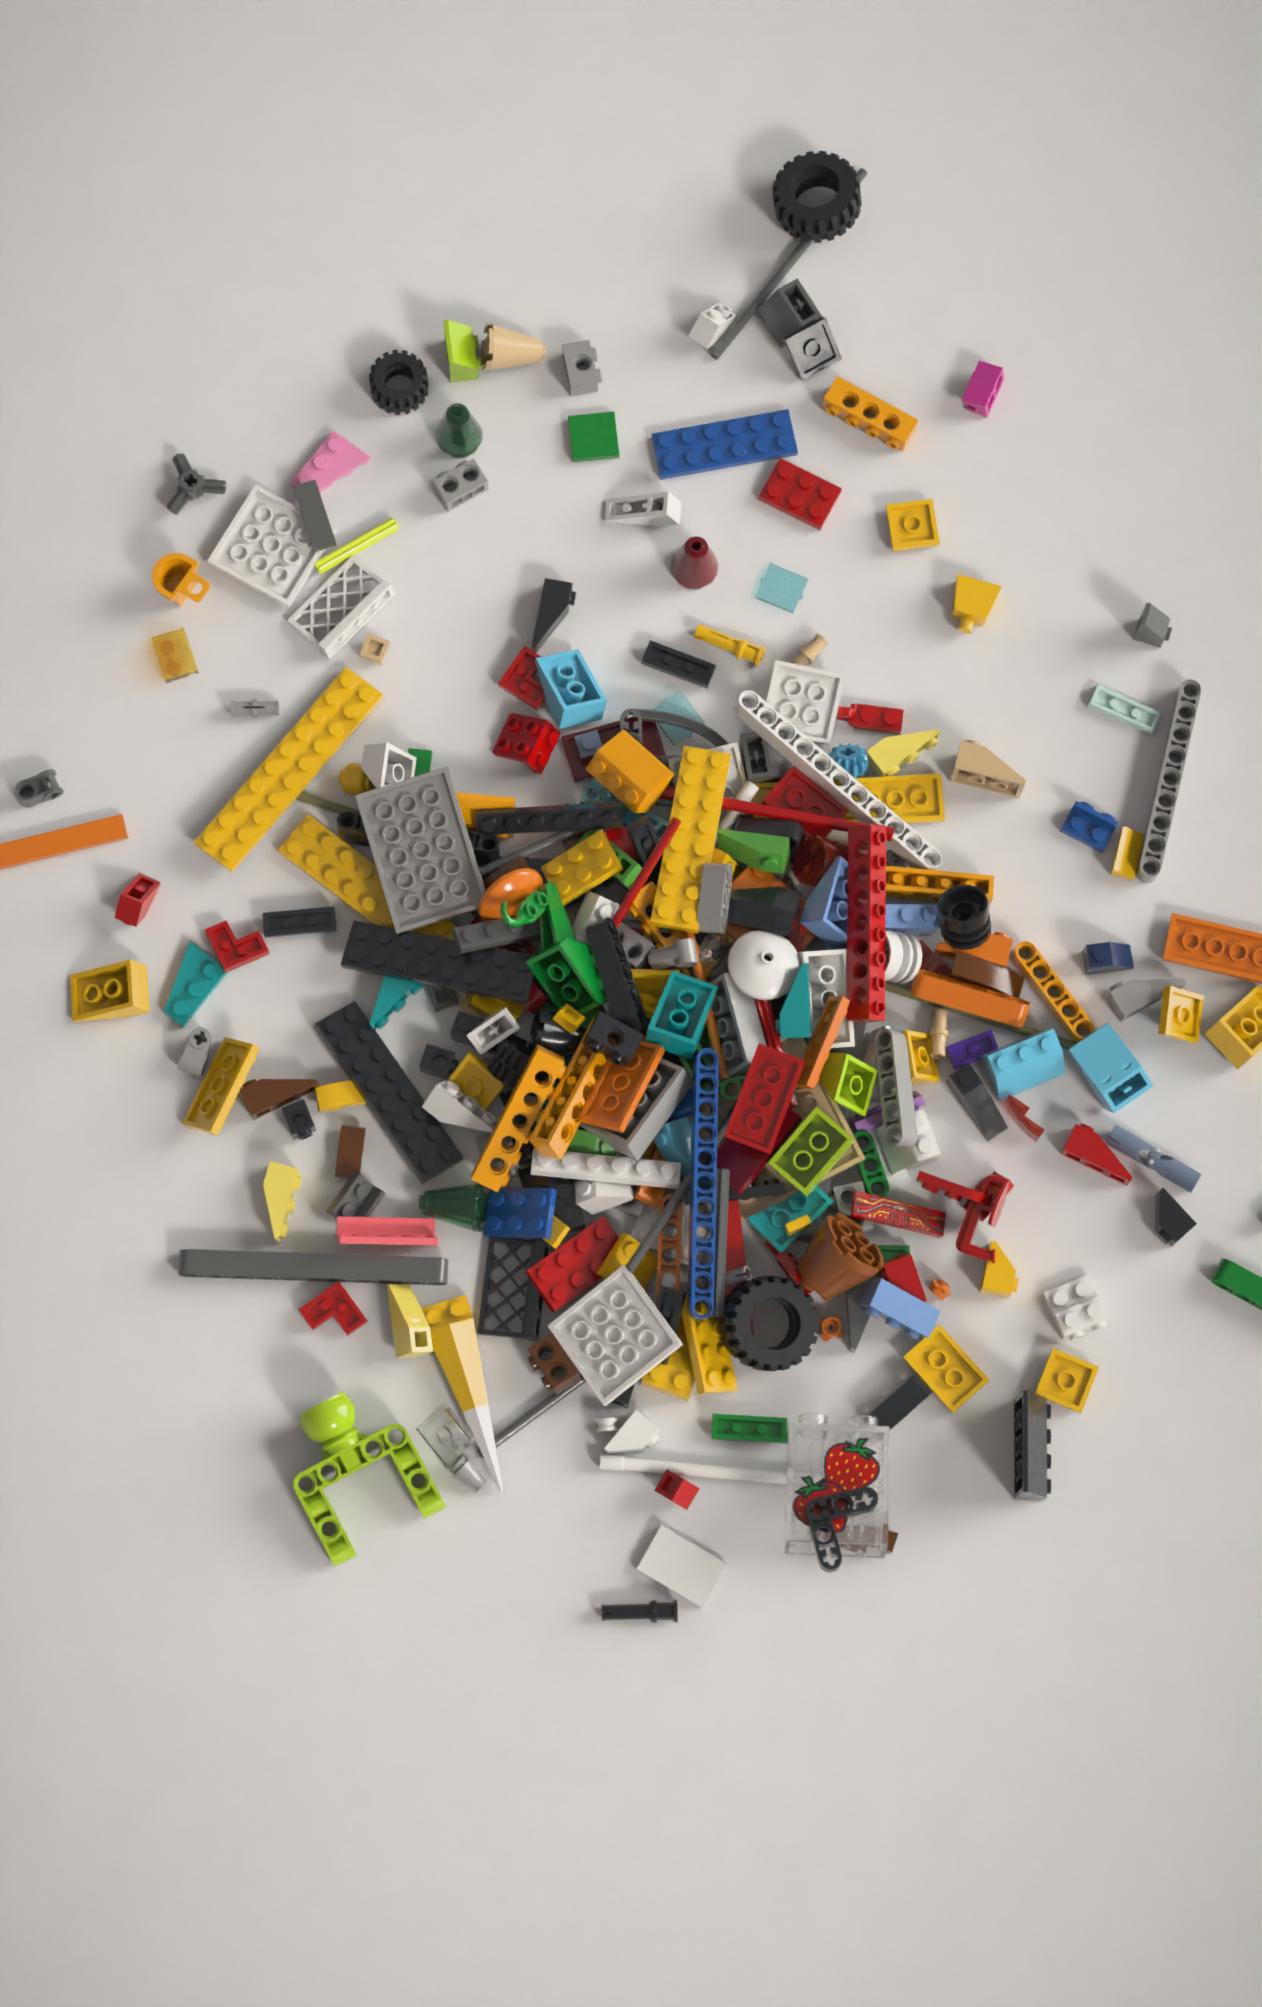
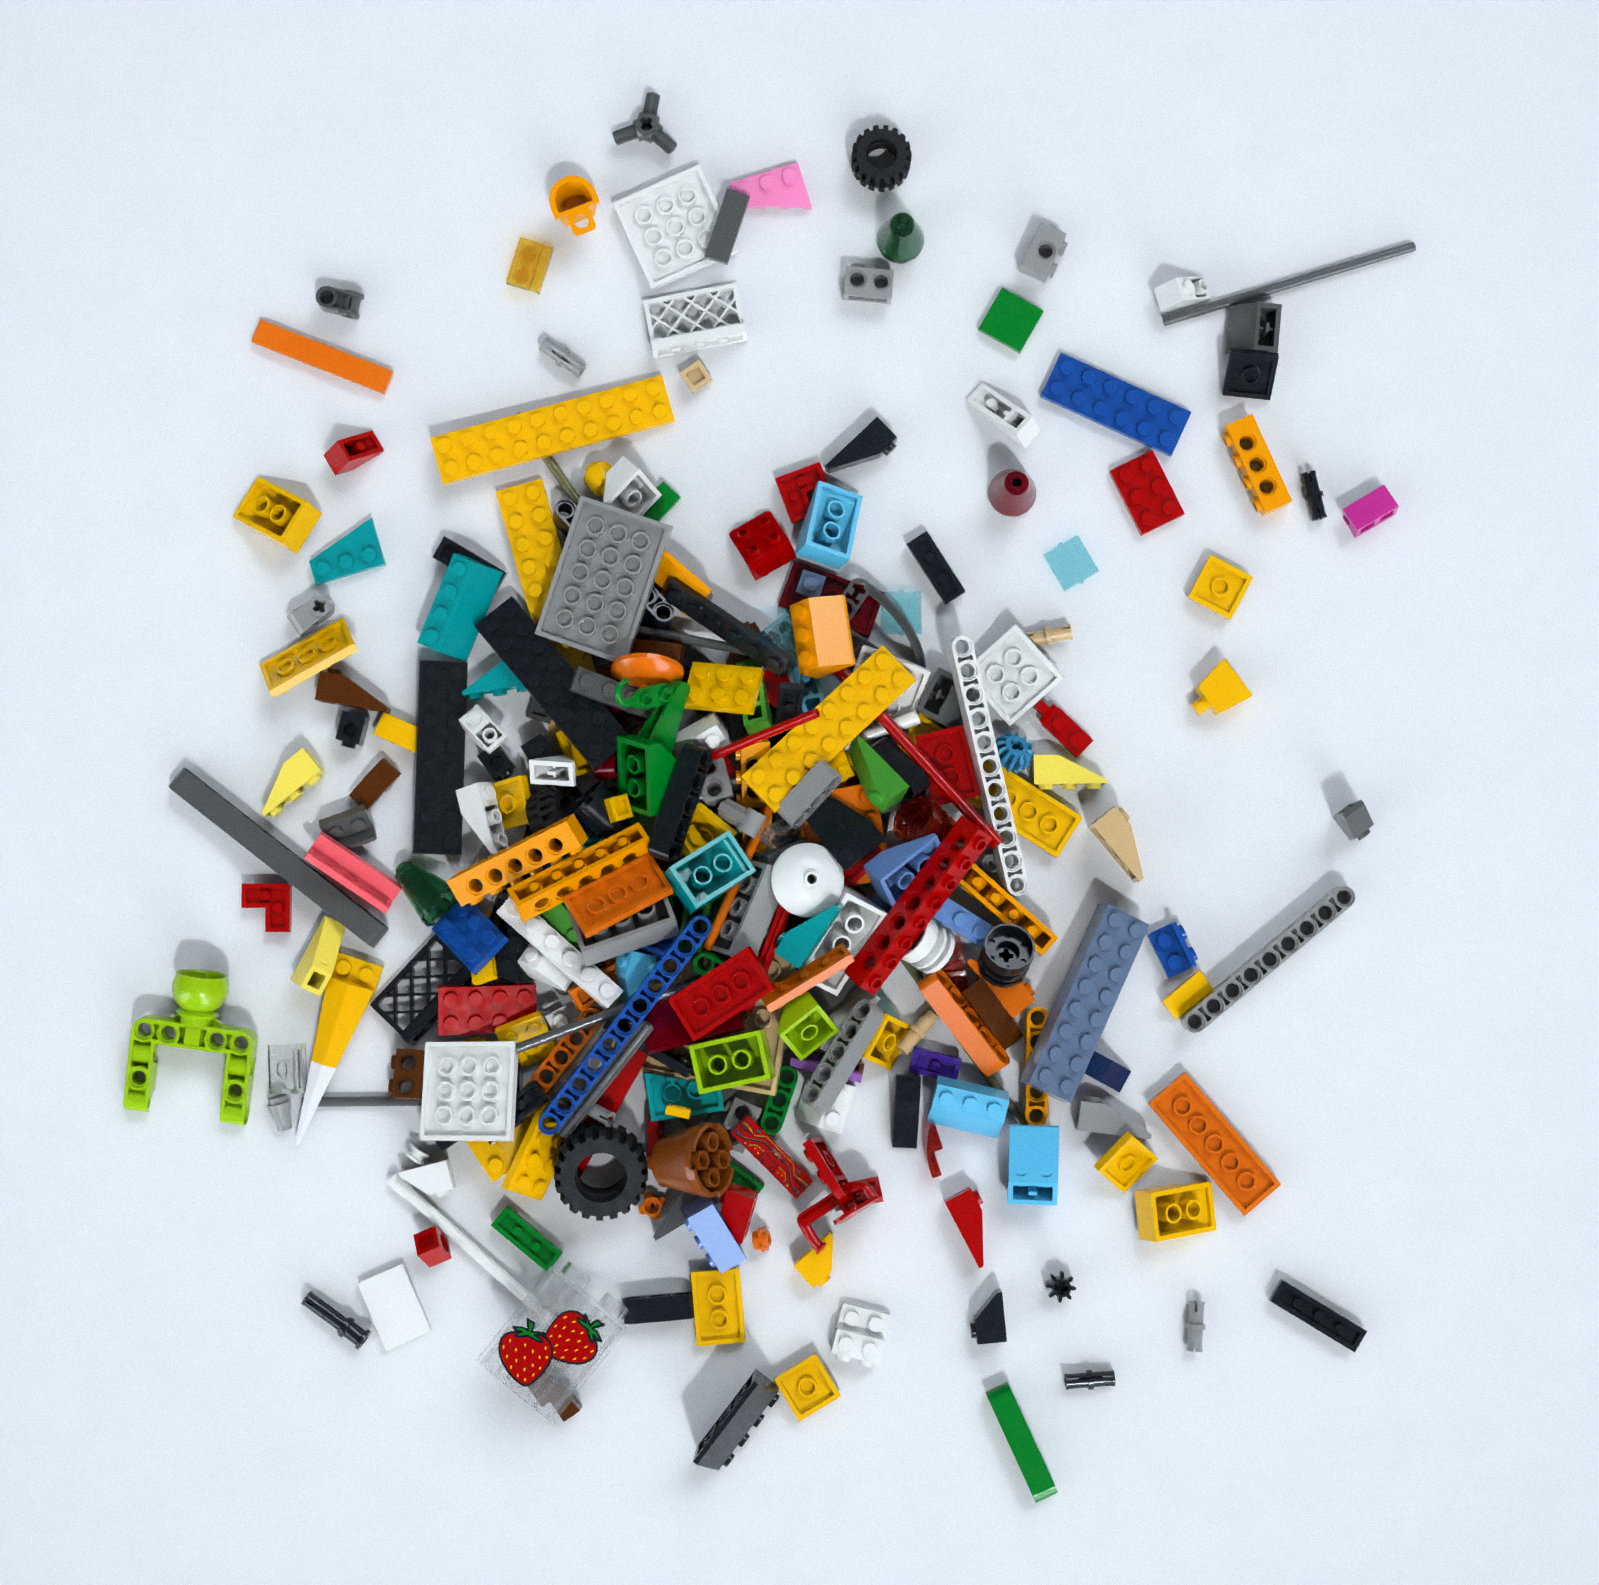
camera: 45 degrees right, 10 degrees up
red plate [204,920,269,973] -> none
neon yellow axle [315,518,398,574] -> none
lime slope [443,320,482,382] -> none
tan cone [481,323,546,370] -> none
black brick [582,1011,644,1067] -> none
yellow pin [694,624,766,667] -> none
black tyre [772,151,862,243] -> none
black beam [805,1487,878,1573] -> none
light aqua tile [1087,684,1162,736] -> none
sand blue piece [1105,1125,1201,1193] -> none
none -> teal slope [417,553,504,661]
none -> white slope [459,705,508,754]
none -> sand blue brick [1019,904,1150,1103]
none -> black gear [1045,1271,1076,1303]
none -> black pin [1300,470,1327,521]

